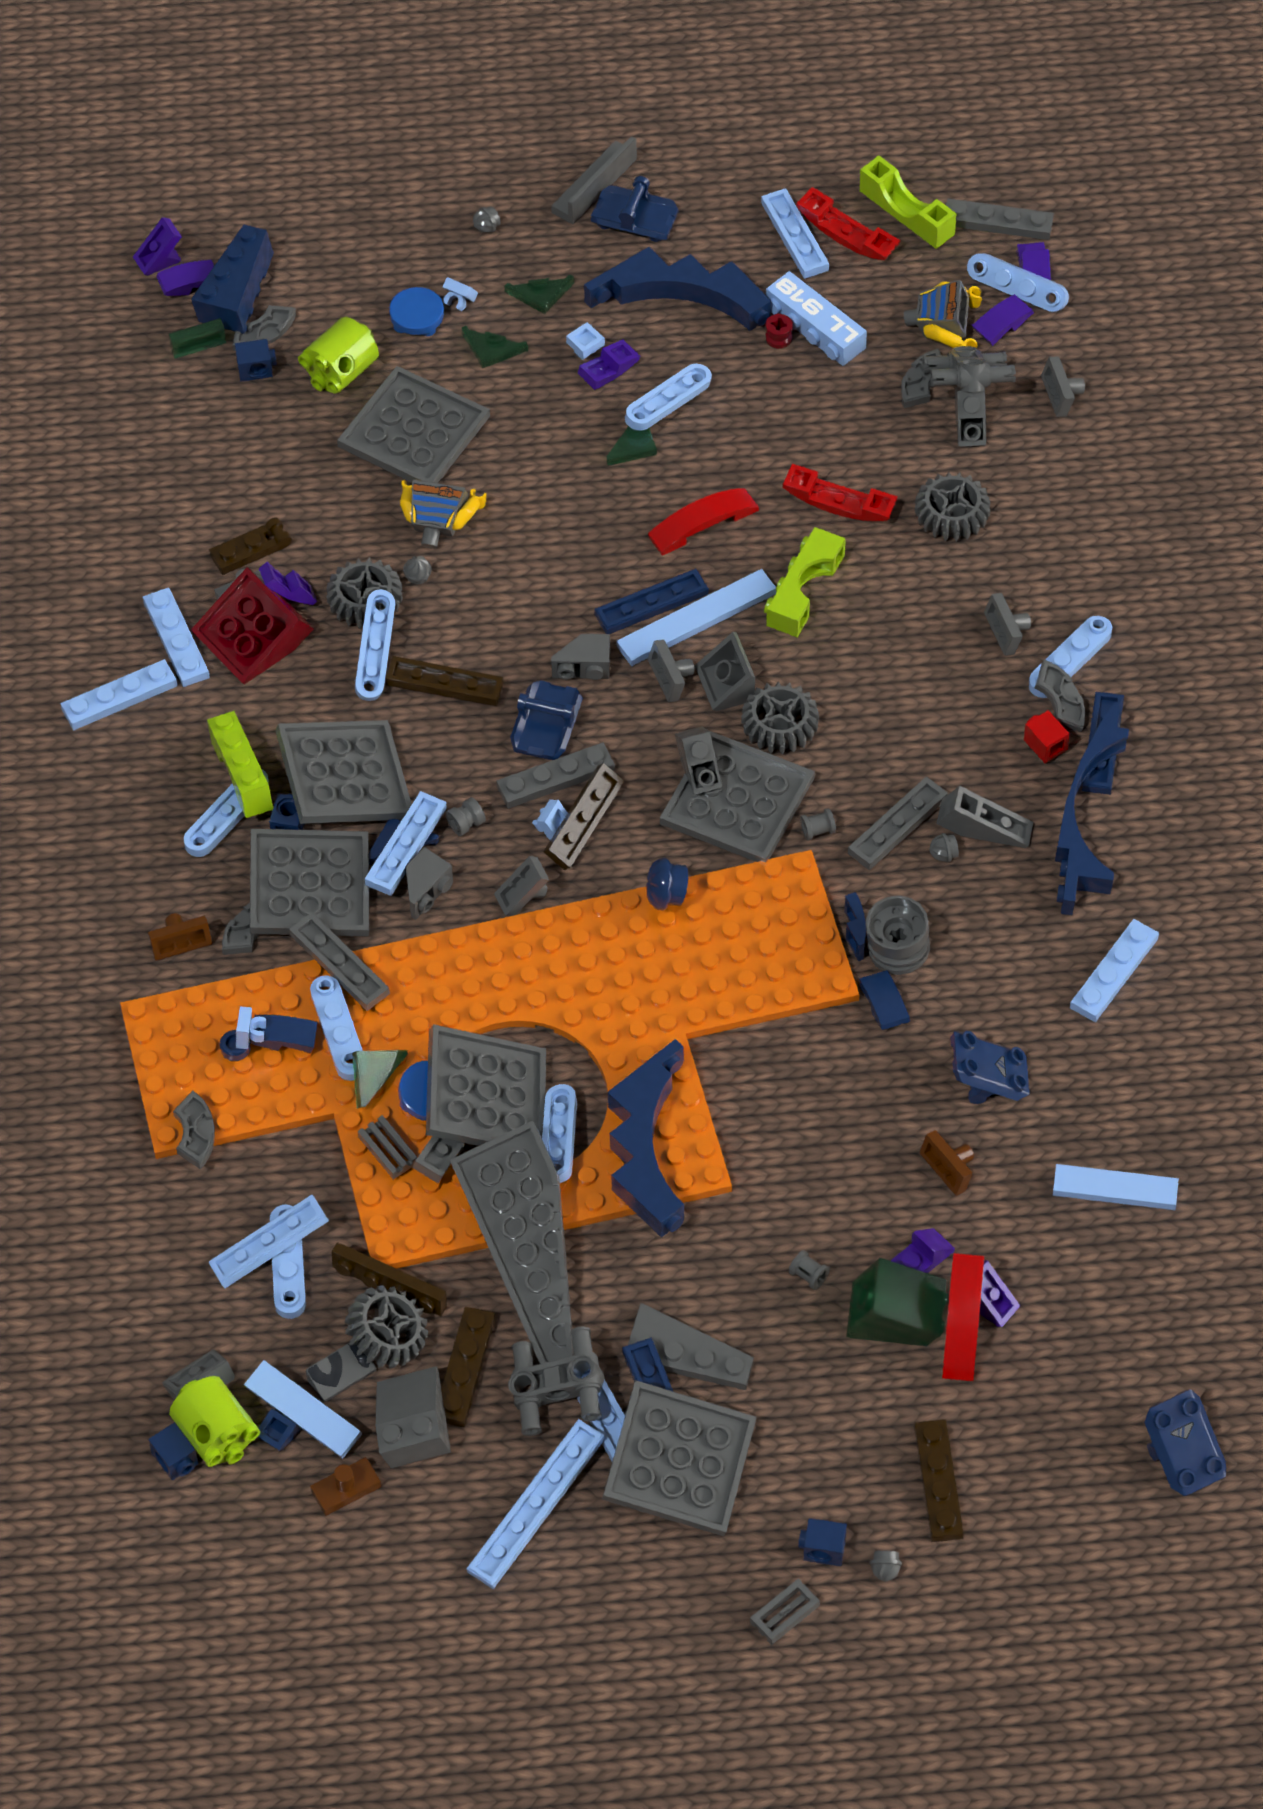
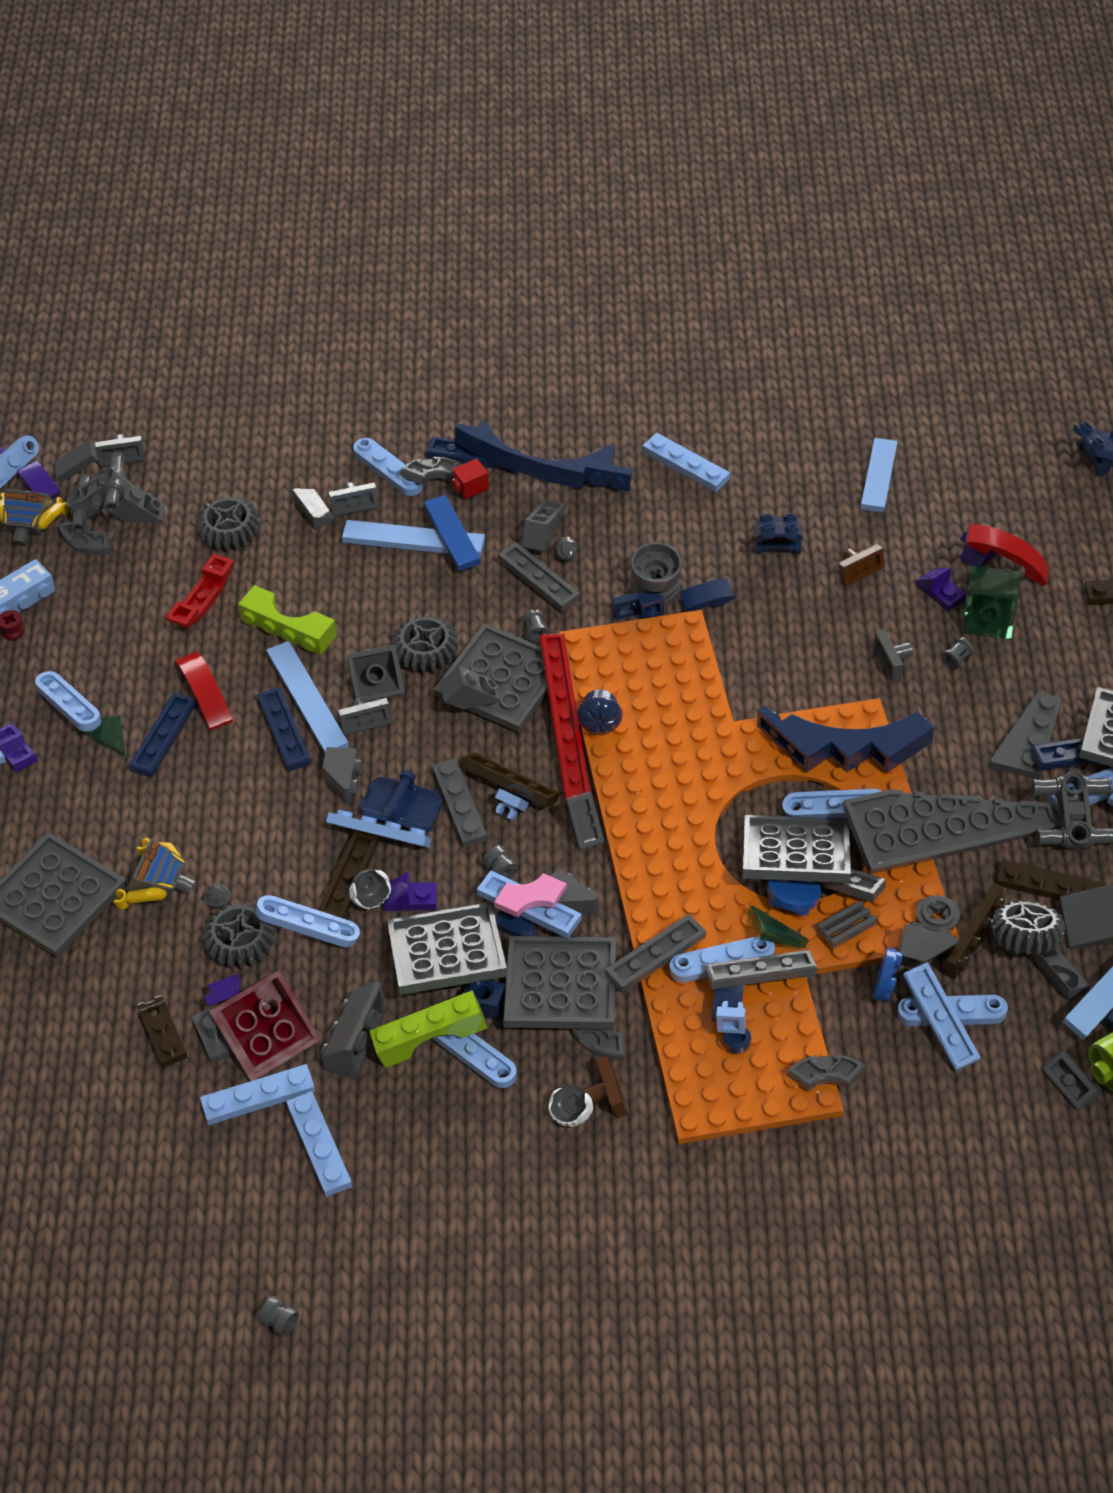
camera: 85 degrees left, 5 degrees down
none -> dark grey tile [54,439,97,482]
none -> dark blue tile [129,693,197,778]
none -> dark grey slope [292,489,335,529]
none -> dark grey slope [321,982,386,1080]
none -> light blue plate [326,809,432,848]
none -> light blue tile [342,520,485,557]
none -> dark grey hair [349,869,391,910]
none -> dark purple slope [384,872,437,911]
none -> blue tile [424,495,481,571]
none -> bright pink tile [494,873,567,917]
none -> red tile [539,634,590,806]
none -> dark grey hair [549,1085,593,1127]
none -> dark grey tile [704,950,817,989]
none -> blue tile [872,947,903,1002]
none -> dark grey tile [874,629,913,682]
none -> dark grey slope [896,922,959,966]
none -> dark grey gear [917,895,960,931]

